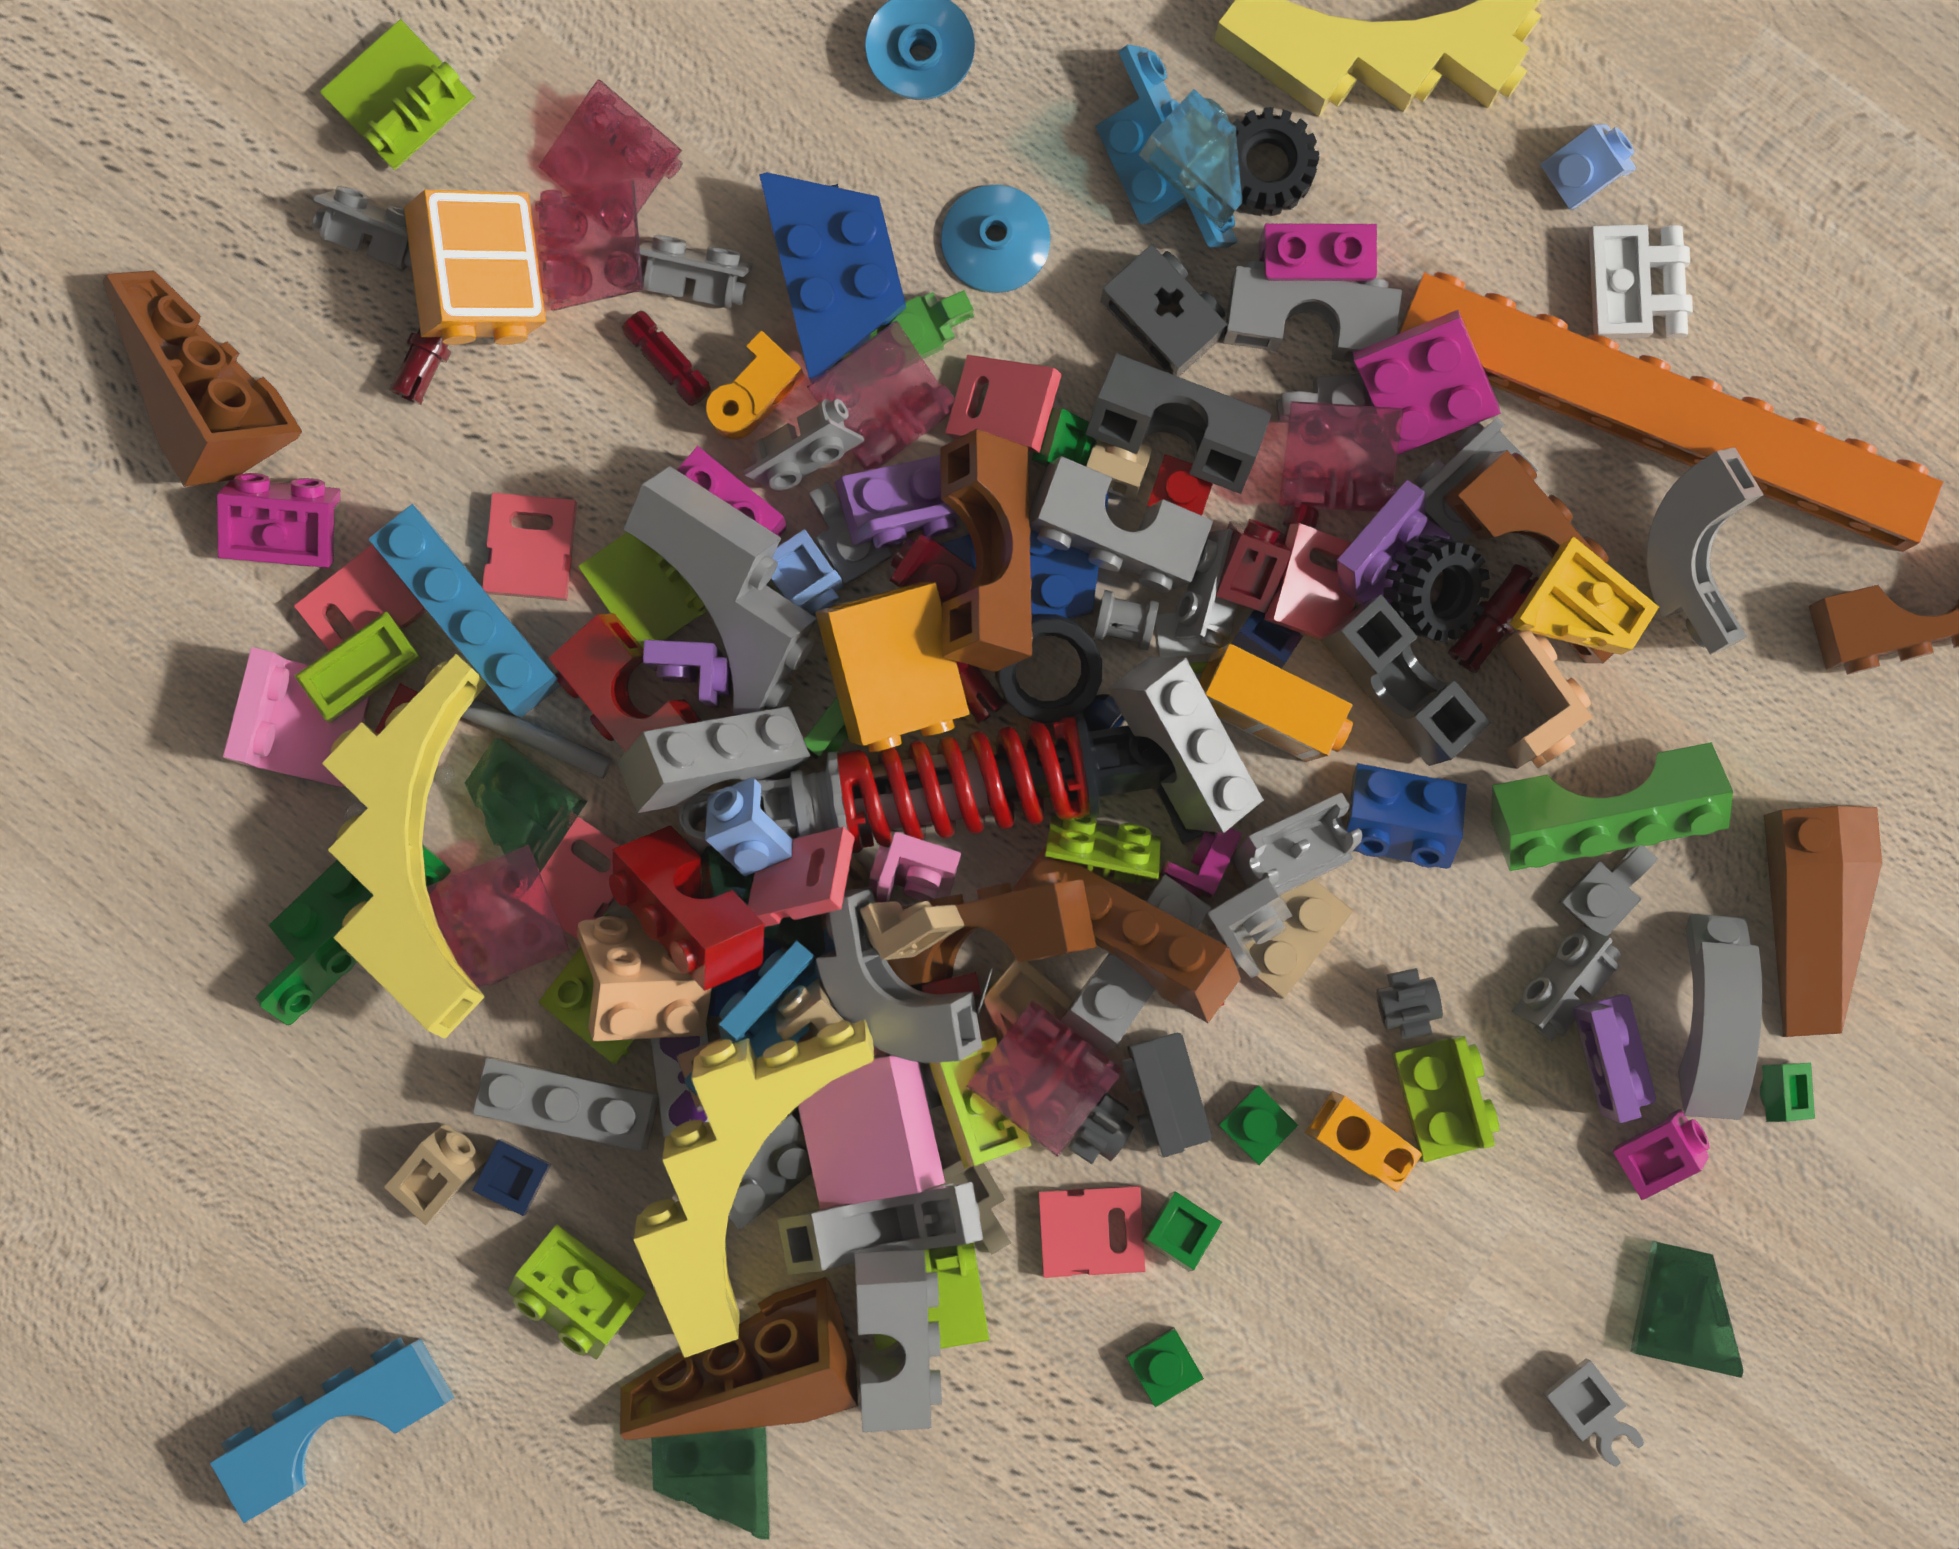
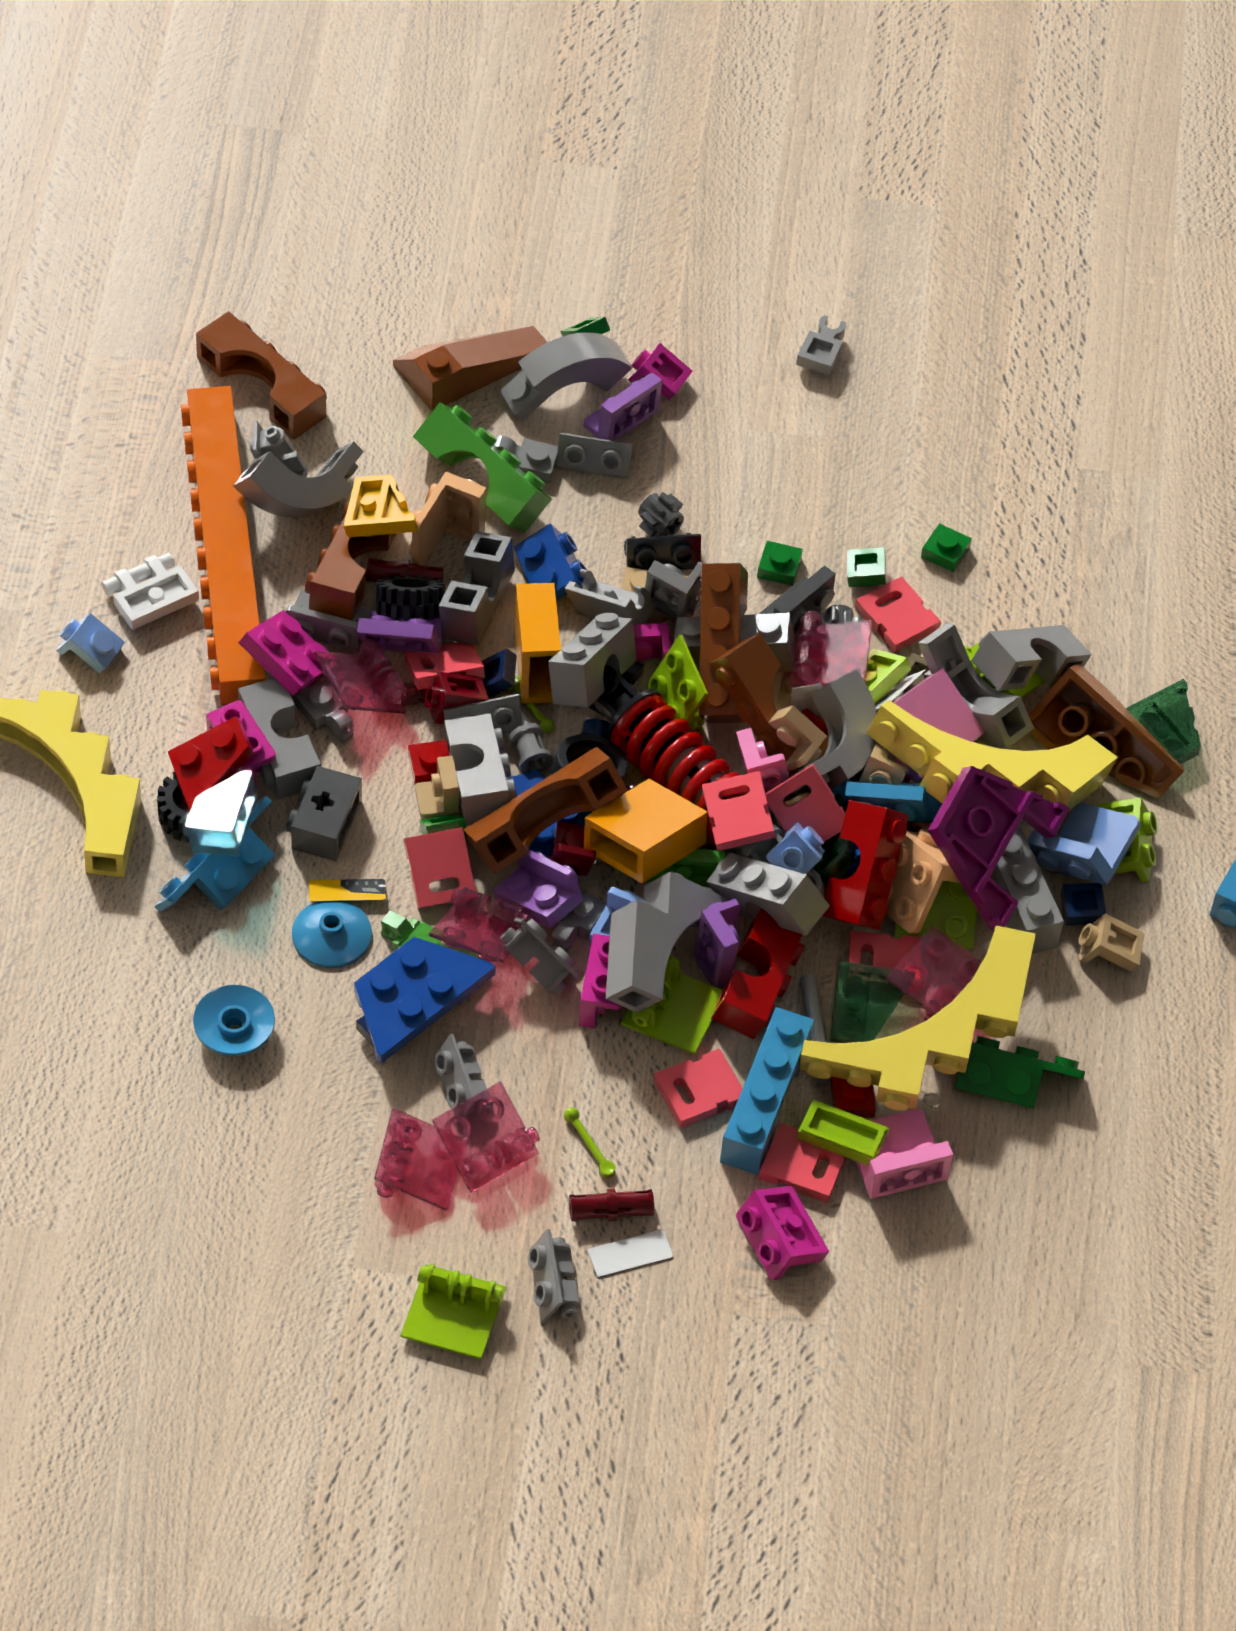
camera: 120 degrees left, 30 degrees down
dark orange wedge [102,270,302,487] -> none
light orange brick [404,190,546,345] -> none
dark red axle [622,310,711,406] -> none
light orange leg [706,330,805,440] -> none
dark grey arch [1085,353,1272,494] -> none
light orange leg [1304,1091,1422,1192] -> none
lime bracket [1392,1036,1500,1163] -> none
clear green wing [1630,1240,1744,1378] -> none
none -> red wing [167,716,254,817]
none -> light grey hinge [250,421,308,477]
none -> yellow sticker [309,879,386,901]
none -> lime hinge [564,1107,616,1179]
none -> white sticker [588,1230,673,1277]
none -> black hinge [623,533,701,570]
none -> coral piece [702,771,775,851]
none -> white sticker [875,669,926,709]
none -> magenta wing [928,766,1070,932]
none -> medium blue bracket [1027,803,1141,885]

